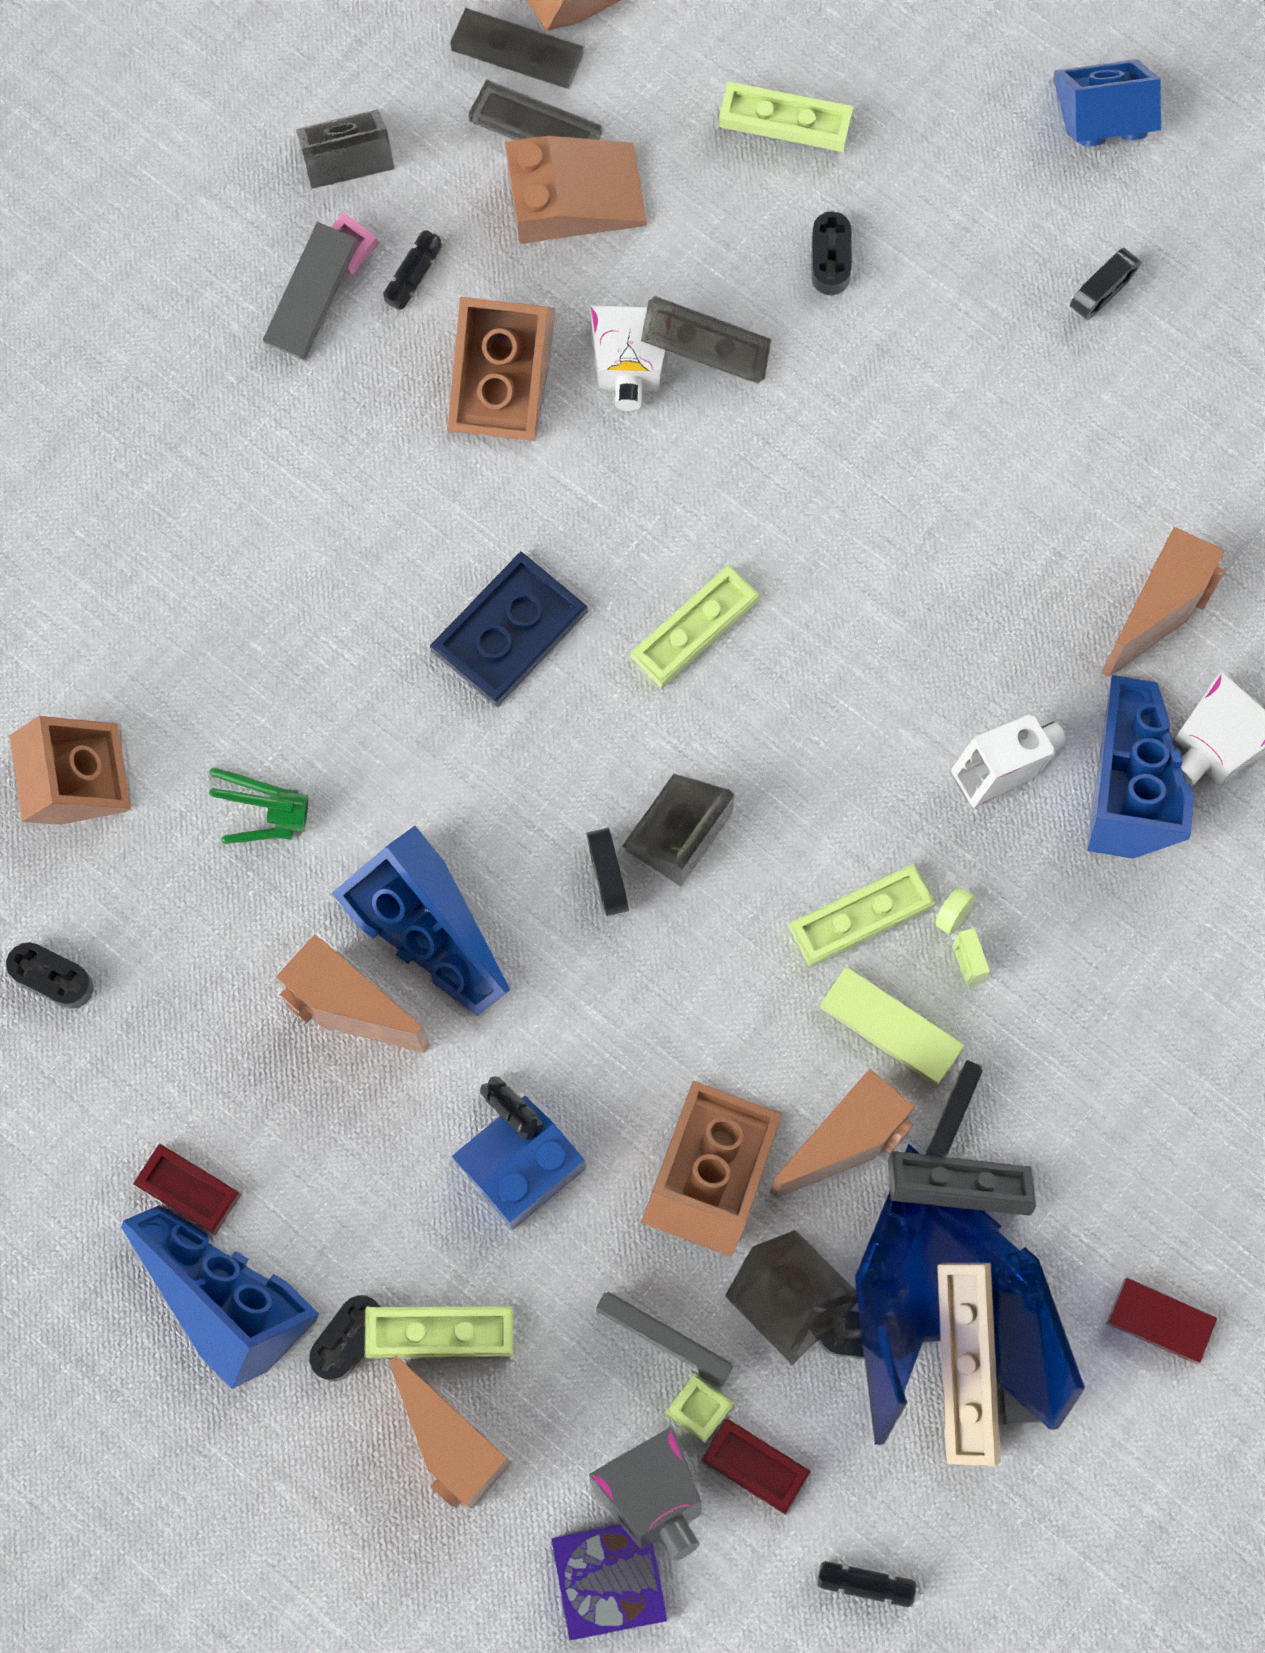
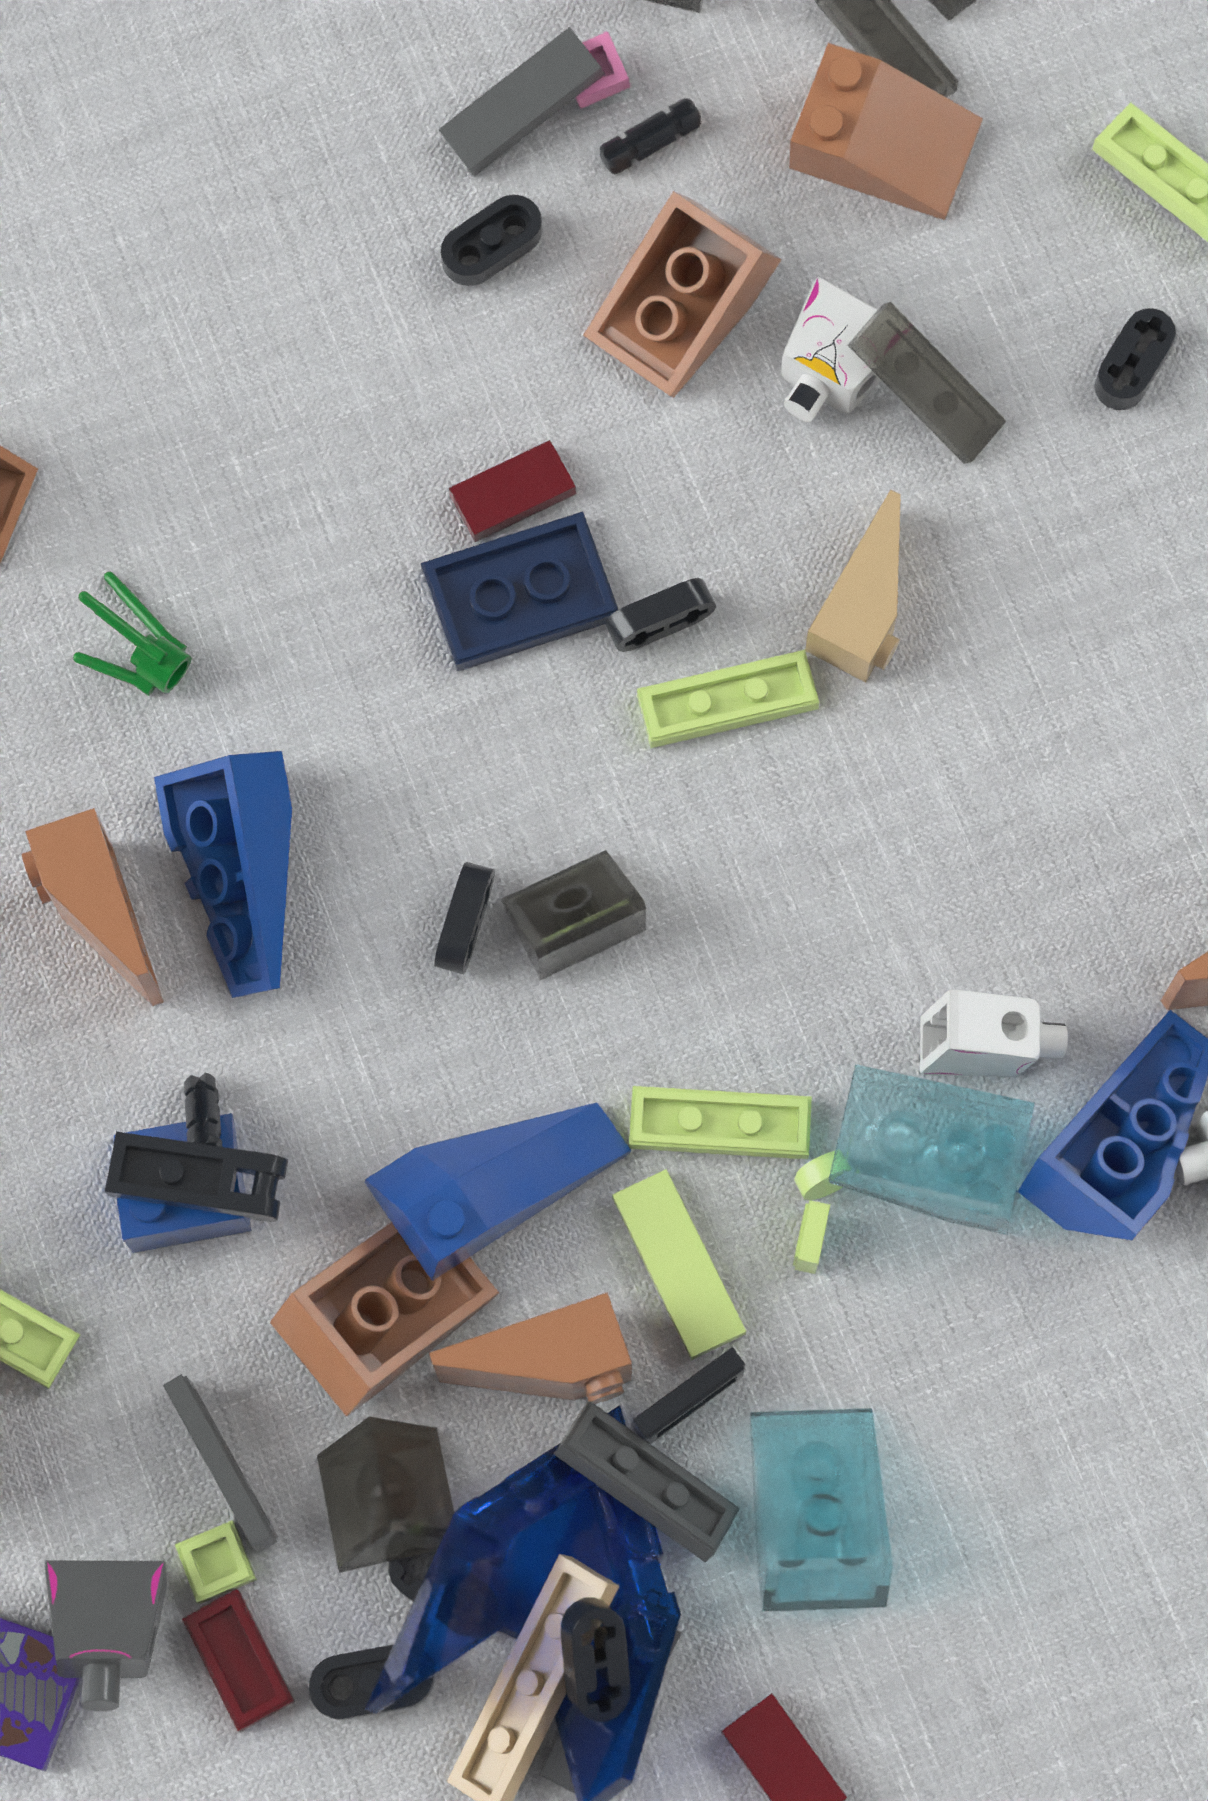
camera: 30 degrees right, 0 degrees up
none -> black plate [105,1131,288,1222]
none -> black plate [309,1643,435,1720]
none -> blue wedge [365,1102,631,1281]
none -> black plate [441,195,542,286]
none -> dark red tile [449,440,576,542]
none -> black beam [560,1597,631,1722]
none -> black beam [605,578,717,652]
none -> clear light blue slope [750,1408,893,1612]
none -> tan slope [805,489,901,683]
none -> clear light blue slope [829,1064,1035,1235]

